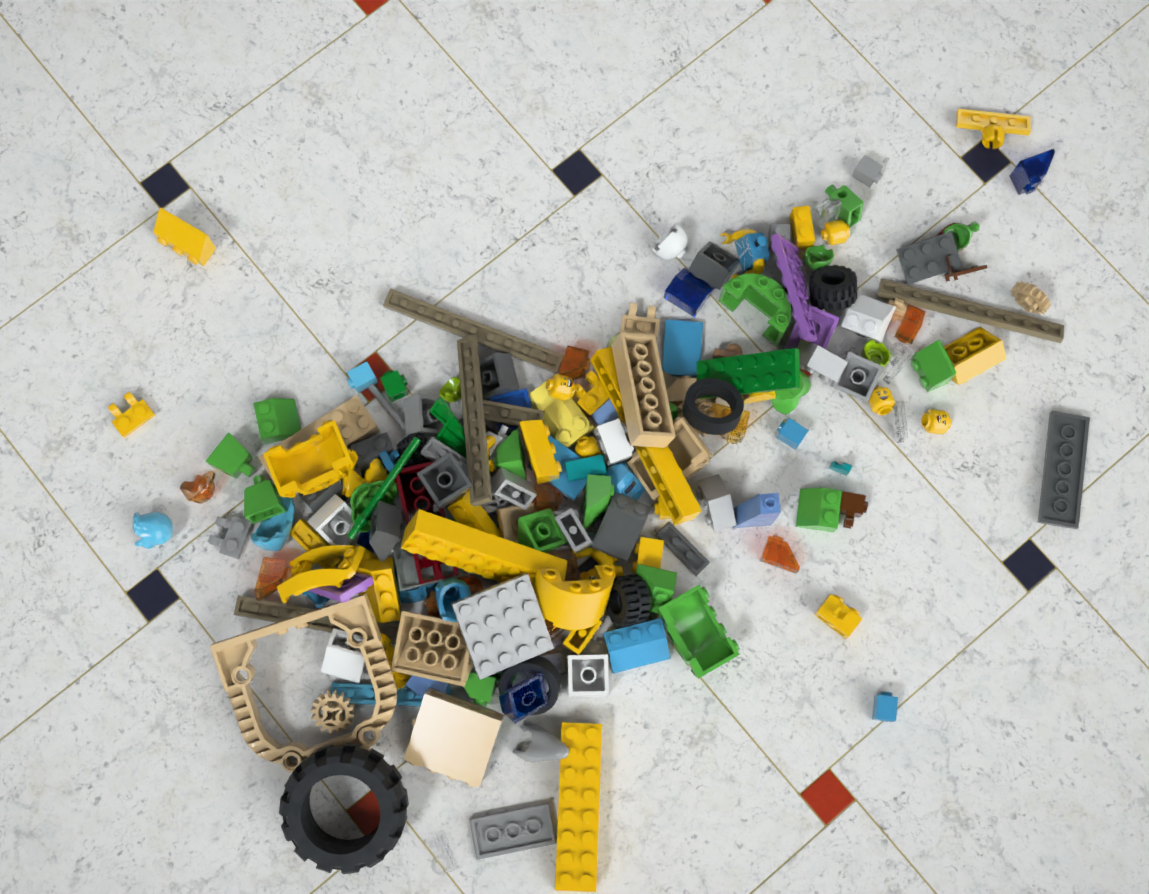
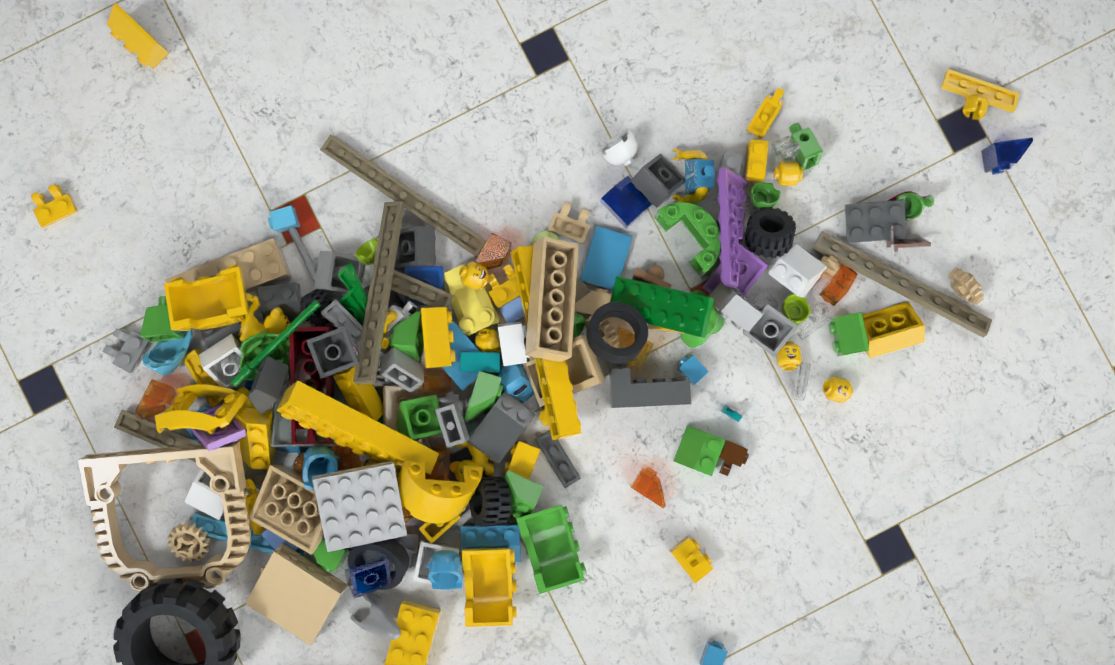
camera: 15 degrees right, 10 degrees up
medium azure hair [133,512,173,549] -> none
clear orange piece [180,471,215,504] -> none
bright green torso [206,432,256,479] -> none
bright green slope [253,398,301,445] -> none
dark azure tile [379,450,400,473] -> none
green brick [380,370,408,403] -> none
light grey brick [695,474,736,532] -> none
medium blue slope [733,493,781,528] -> none
light grey brick [852,155,883,188] -> none
dark grey plate [1038,411,1090,530] -> none
none -> dark azure helmet [426,550,463,590]
none -> yellow cylinder [462,548,517,627]
none -> dark grey hinge [609,363,691,408]
none -> yellow hinge [746,87,784,140]

